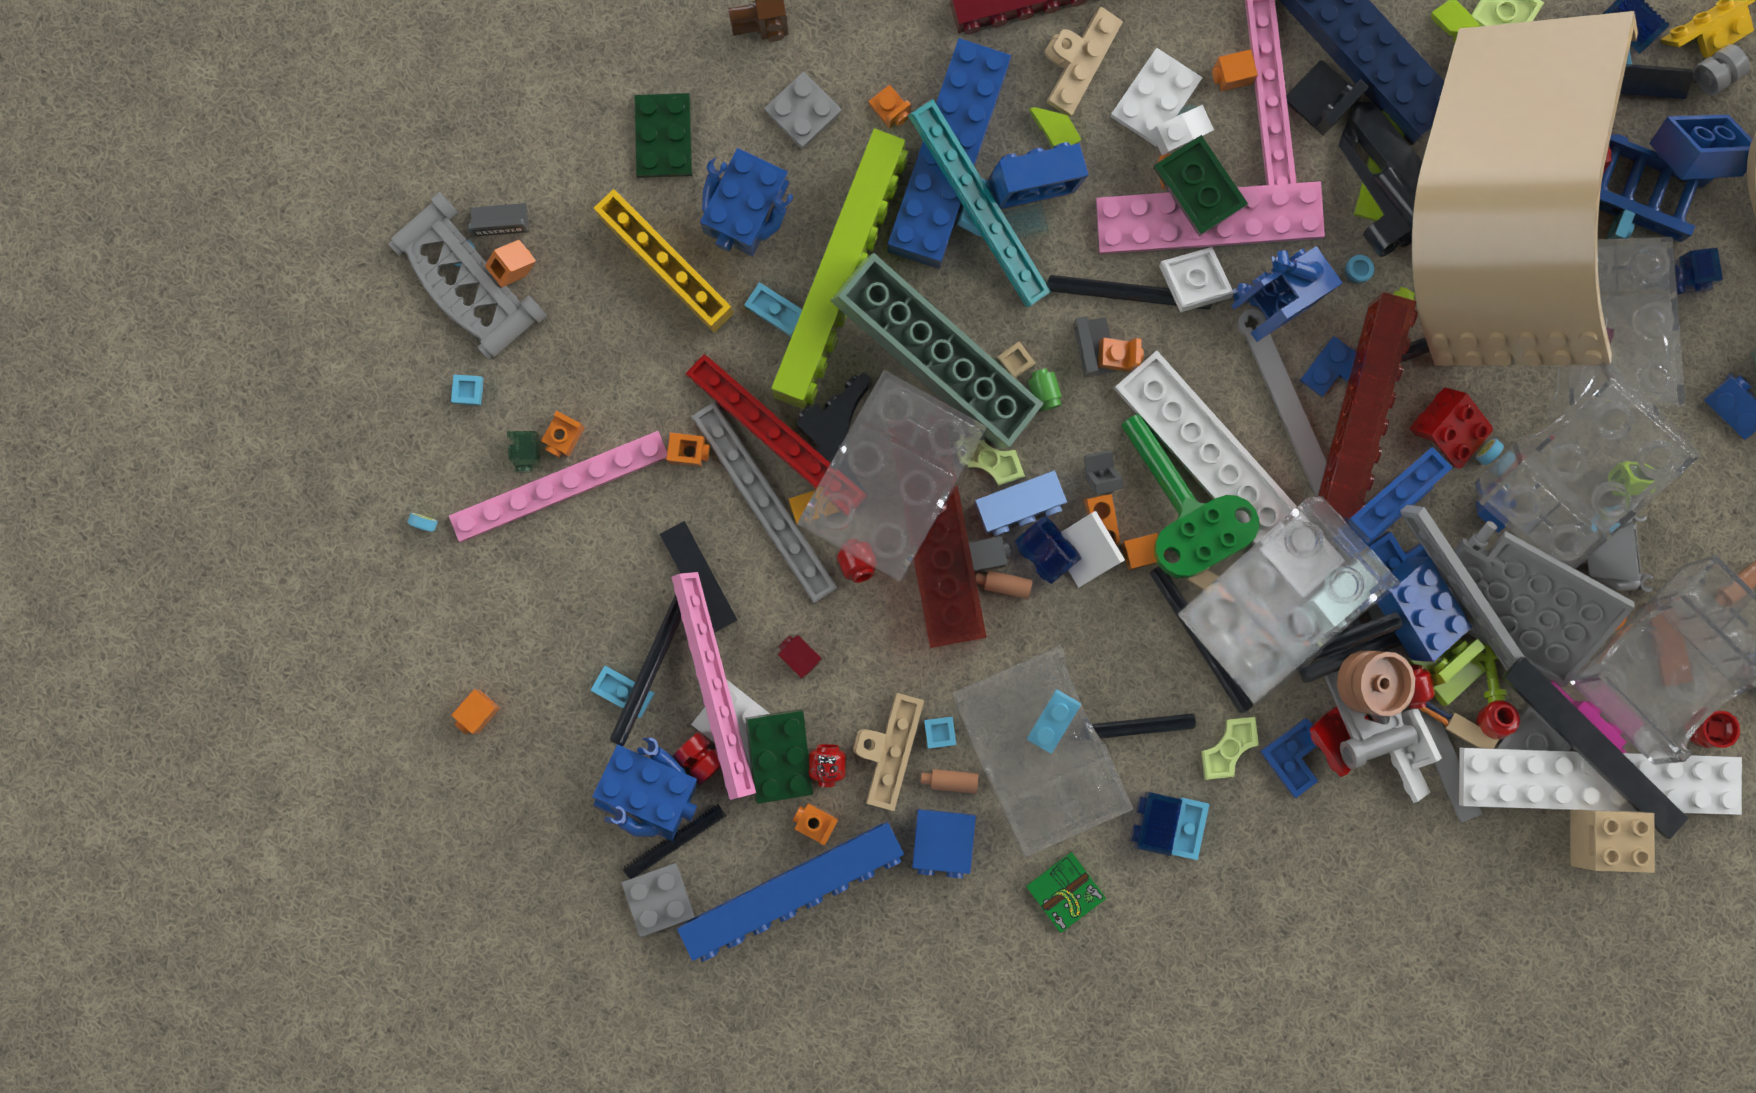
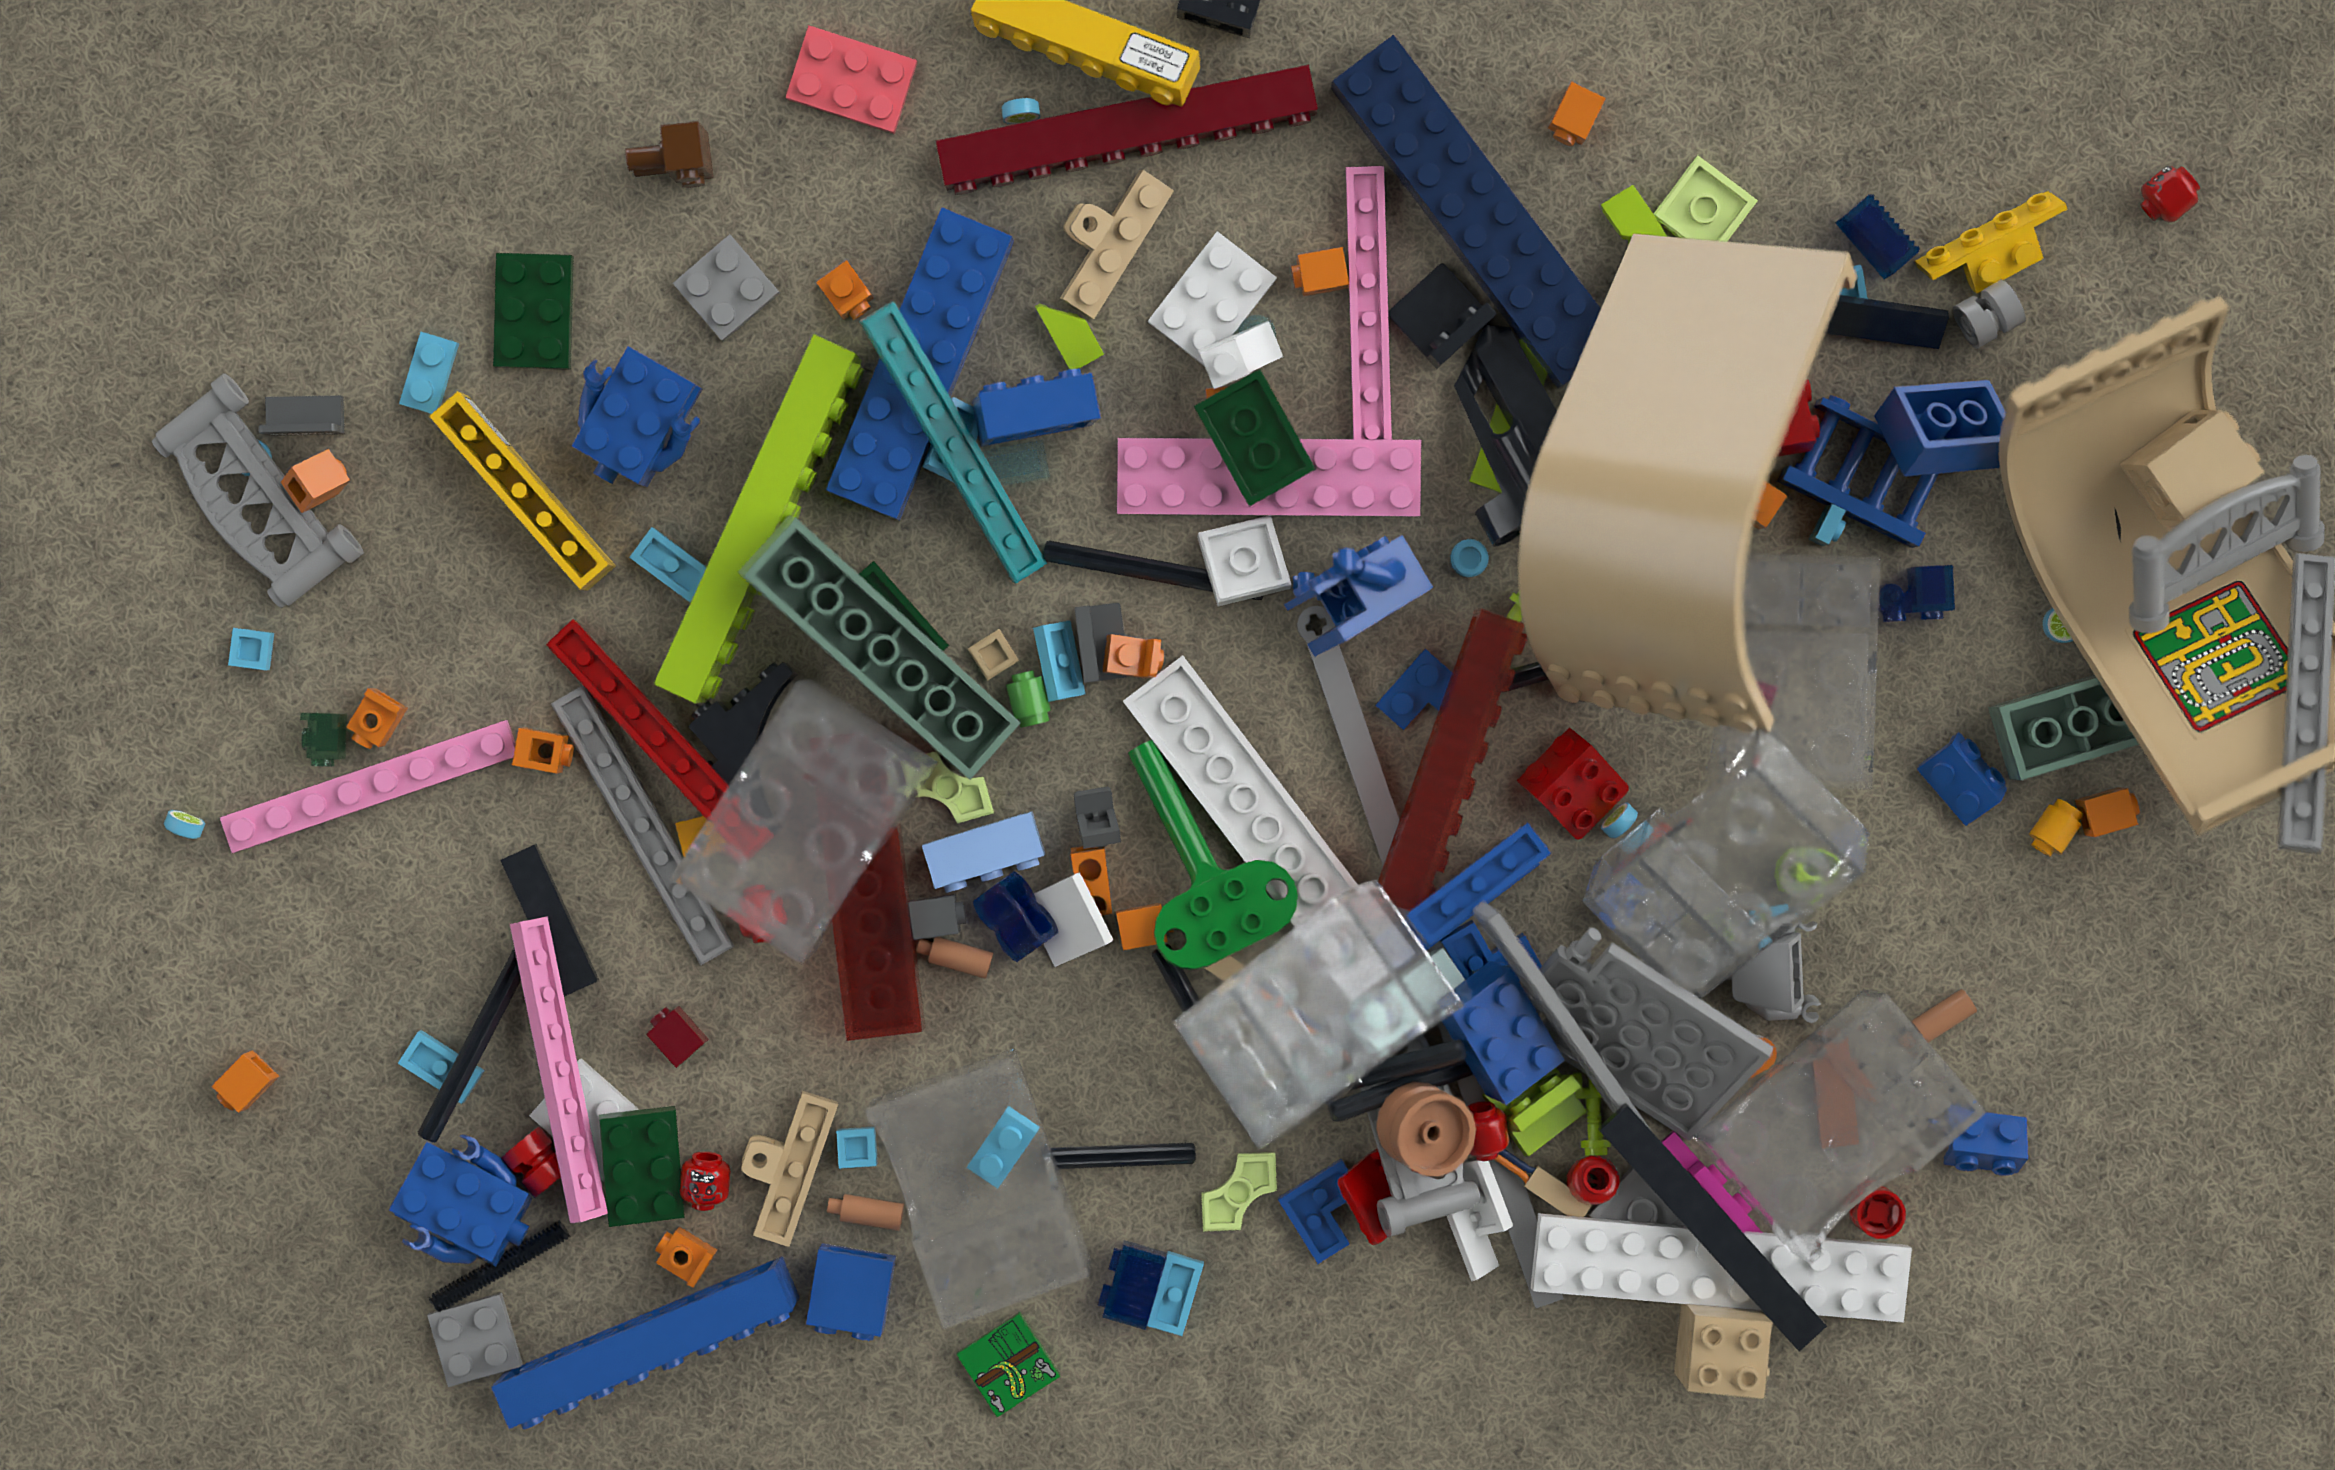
camera: 10 degrees right, 5 degrees up
none -> medium azure plate [399,332,459,414]
none -> medium azure plate [1033,621,1086,702]

